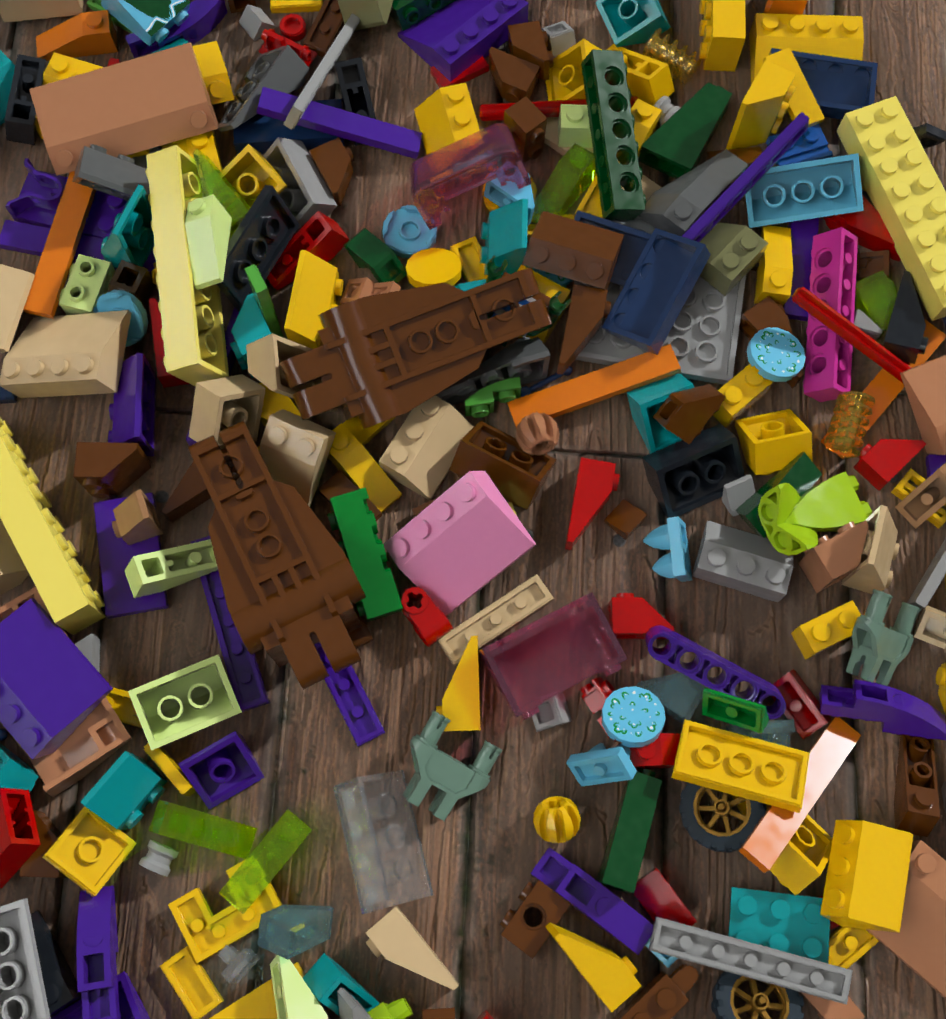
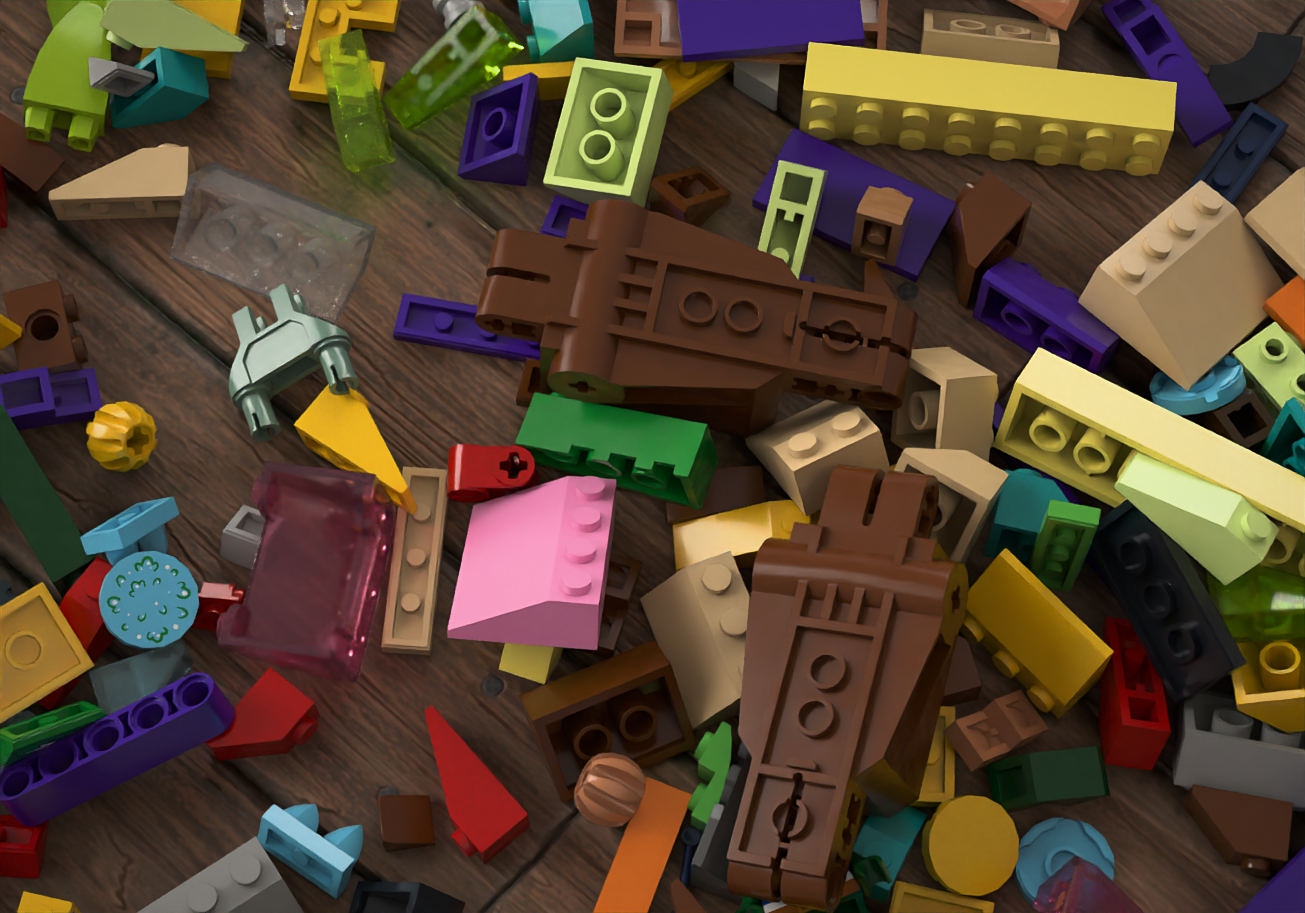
camera: 130 degrees right, 5 degrees down
clear light blue slope [258,905,334,960] -> none
none -> reddish brown slope [650,165,731,227]

